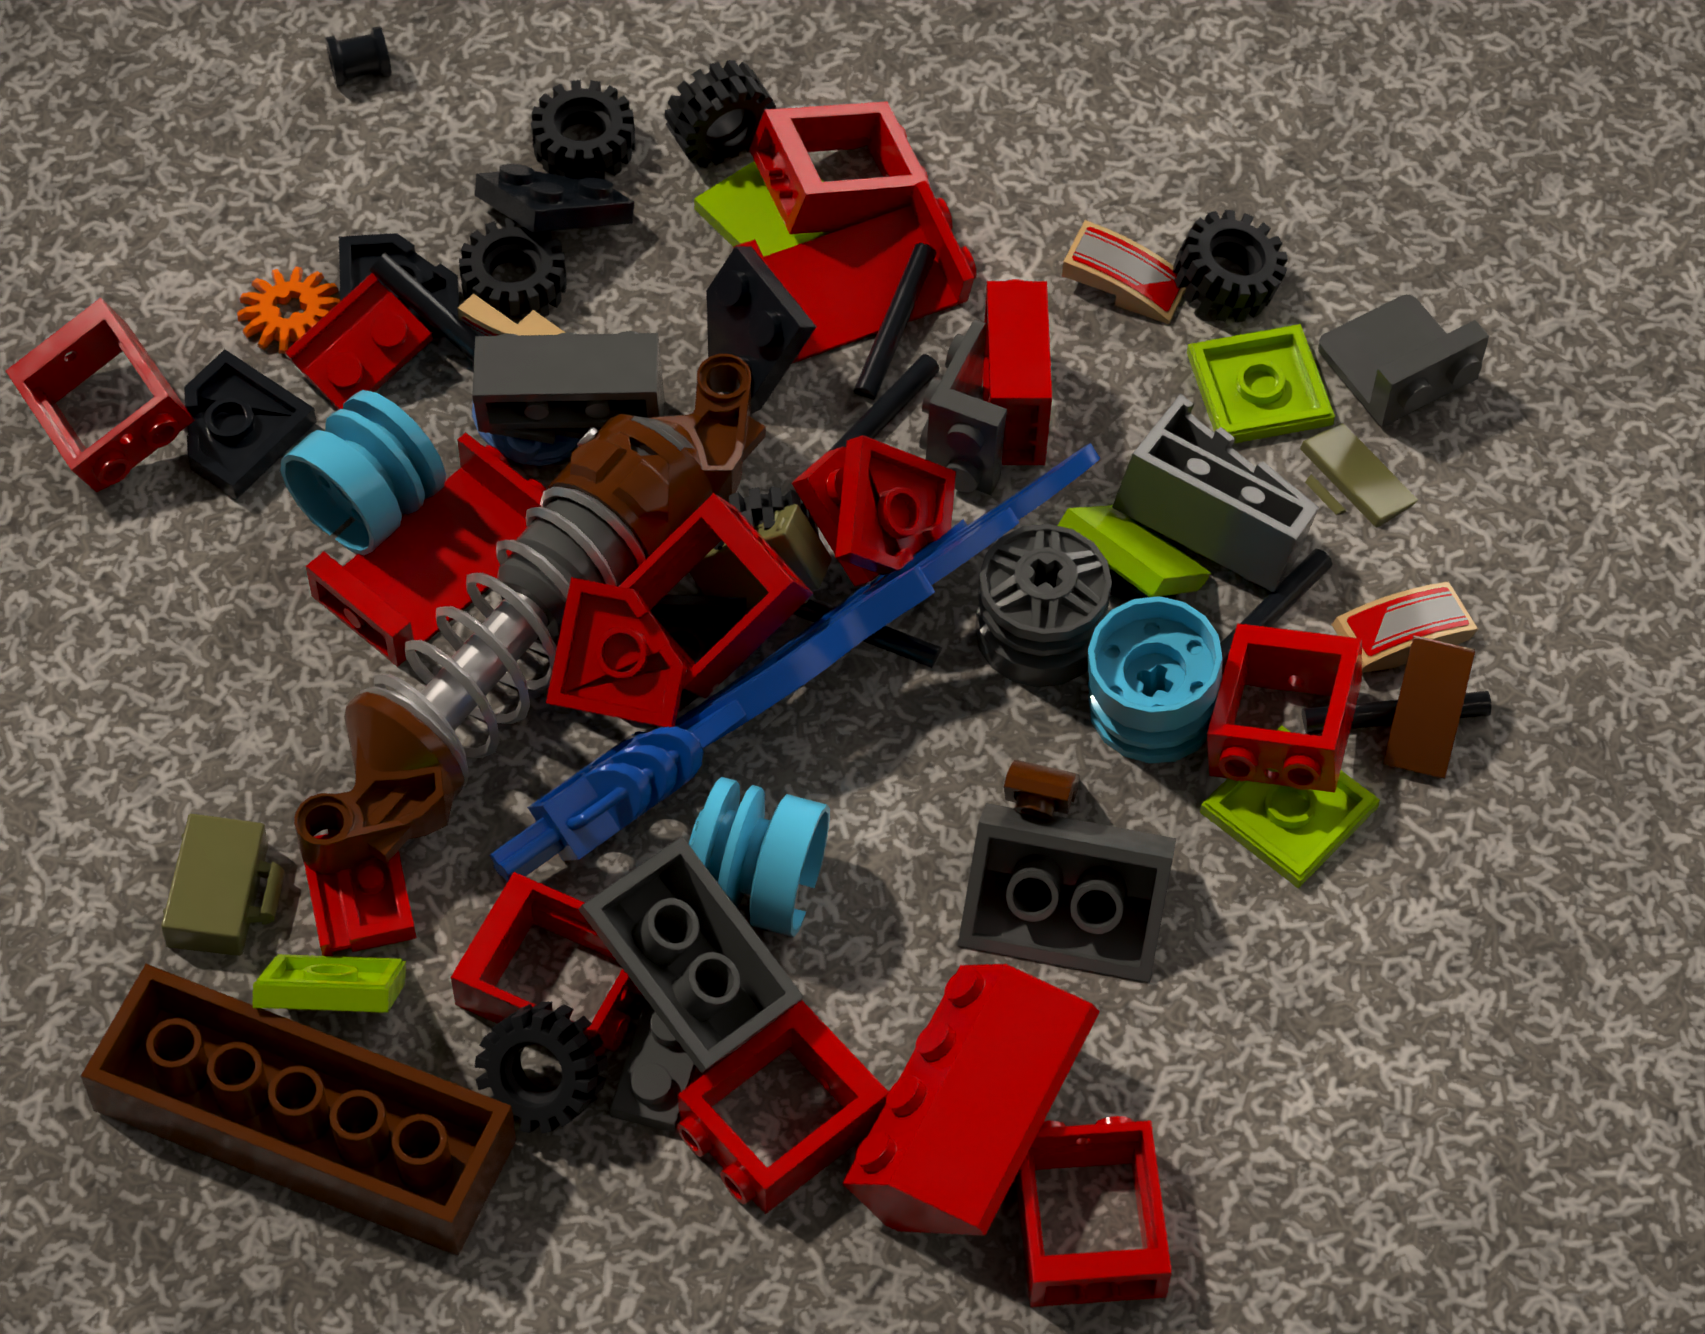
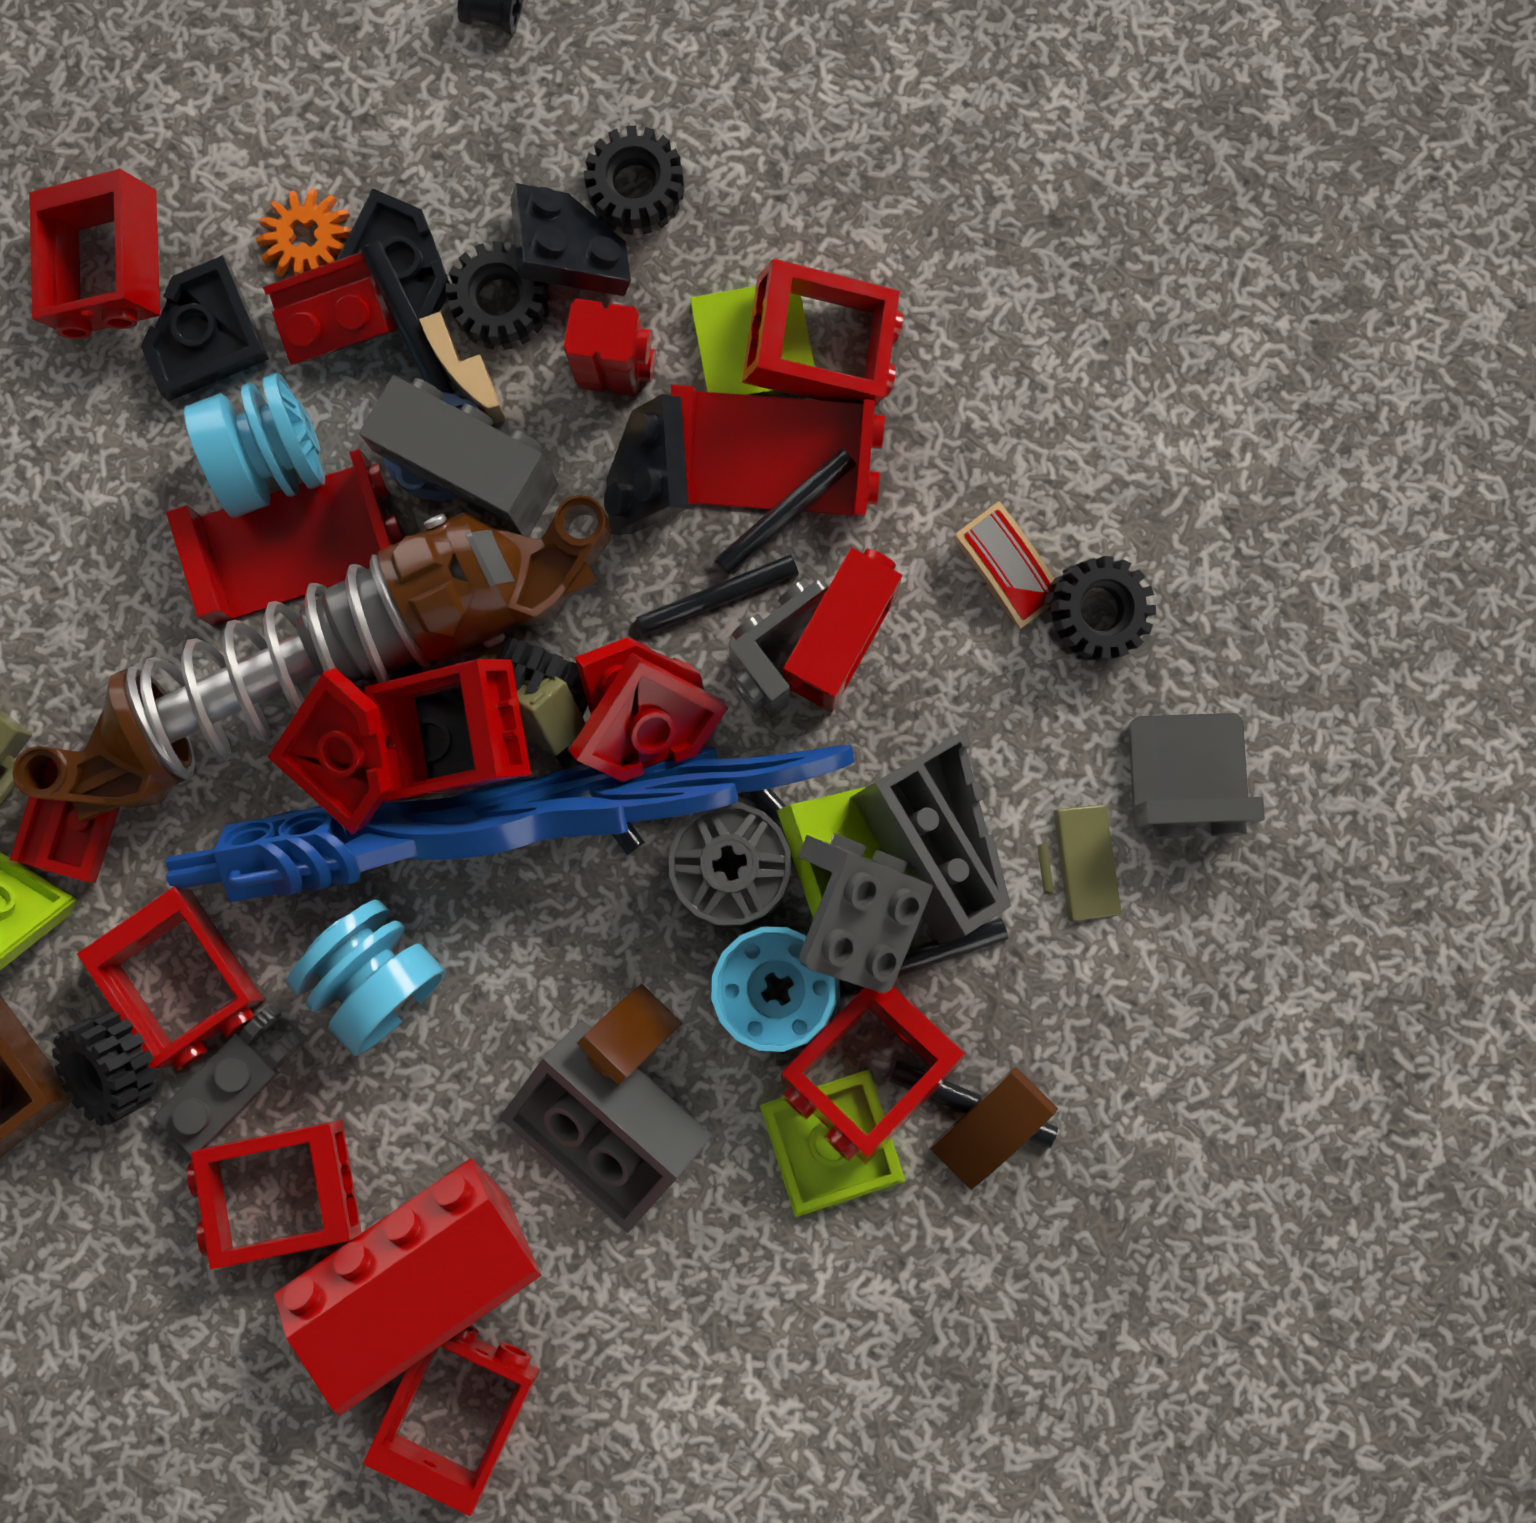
camera: 35 degrees right, 25 degrees up
dark grey slope [578,836,804,1073] -> none
black tyre [664,60,776,168] -> none
lime tile [1187,324,1335,444] -> none
slope [1332,581,1478,673] -> none
none -> red brick [563,298,656,397]
none -> dark grey bracket [798,833,934,993]

